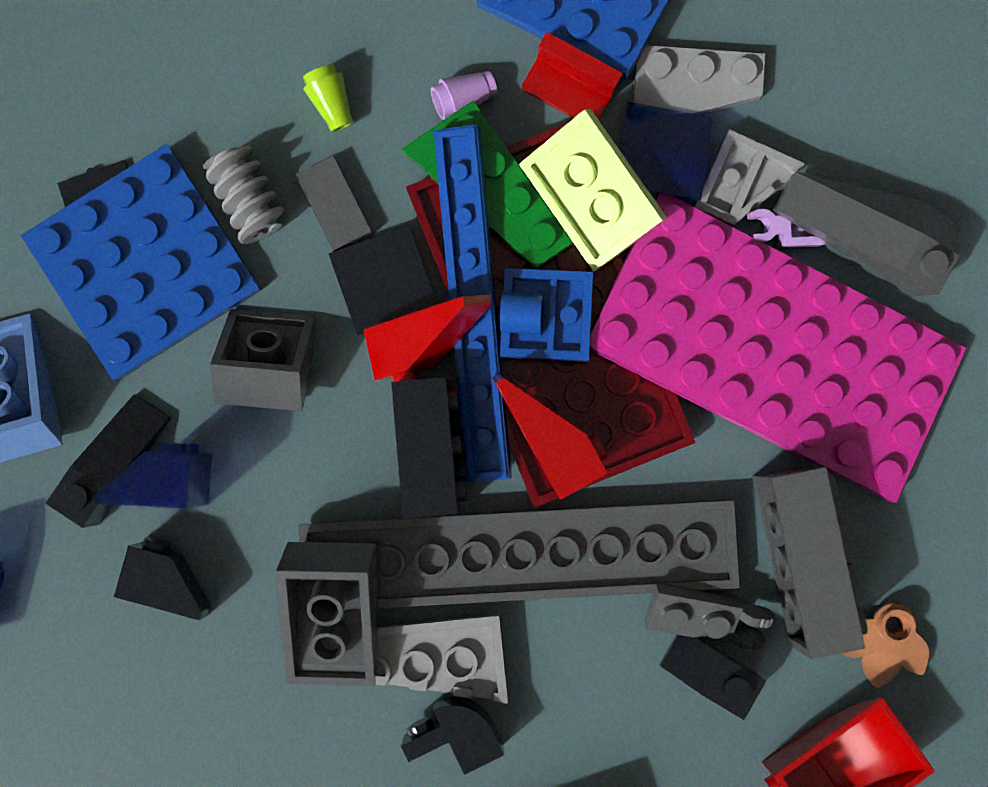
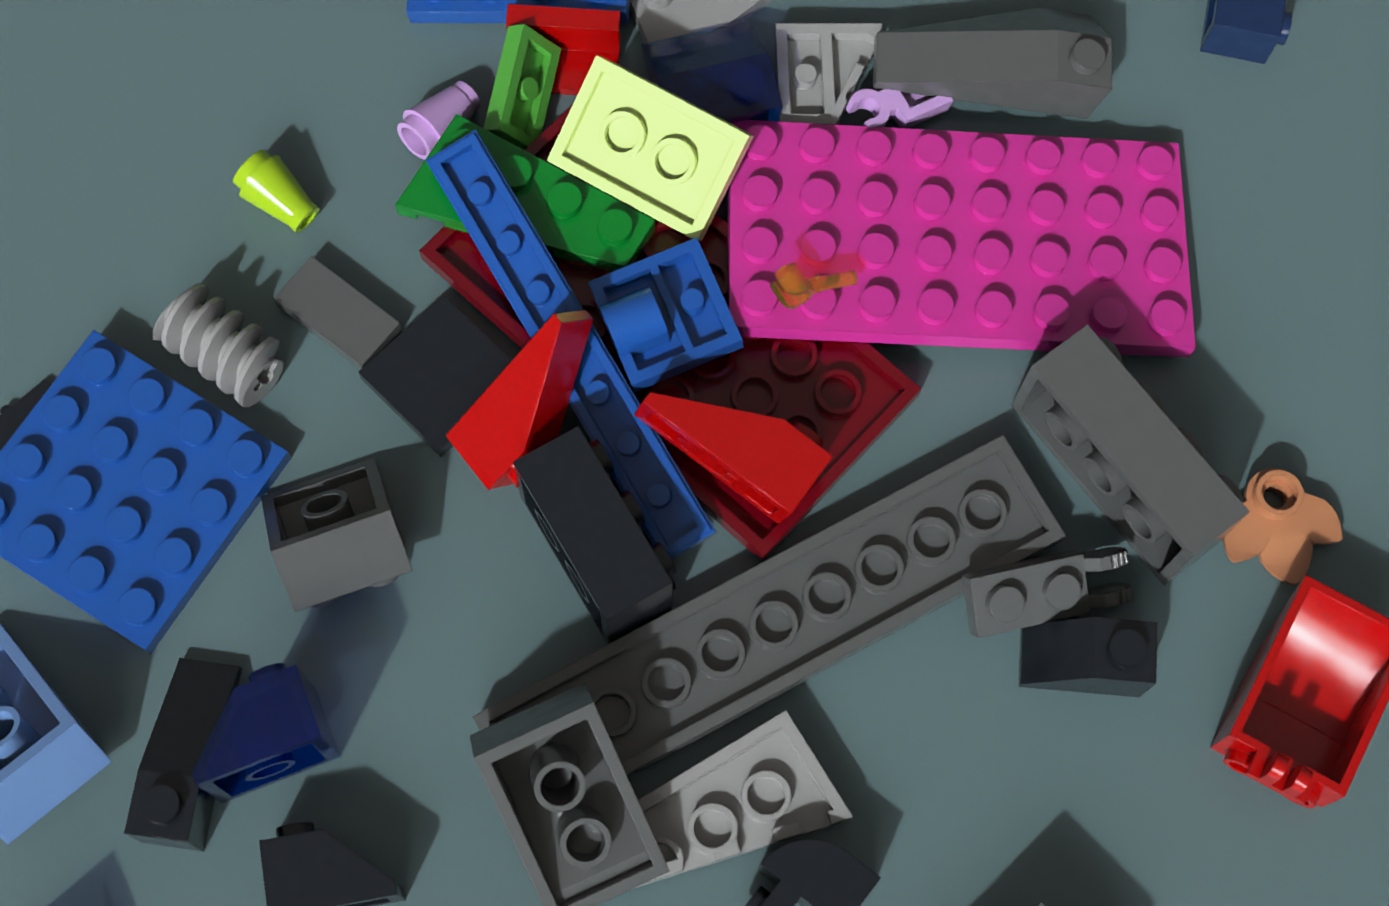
camera: 30 degrees left, 15 degrees down
none -> bright green plate [484,24,561,150]
none -> hand [770,263,857,309]

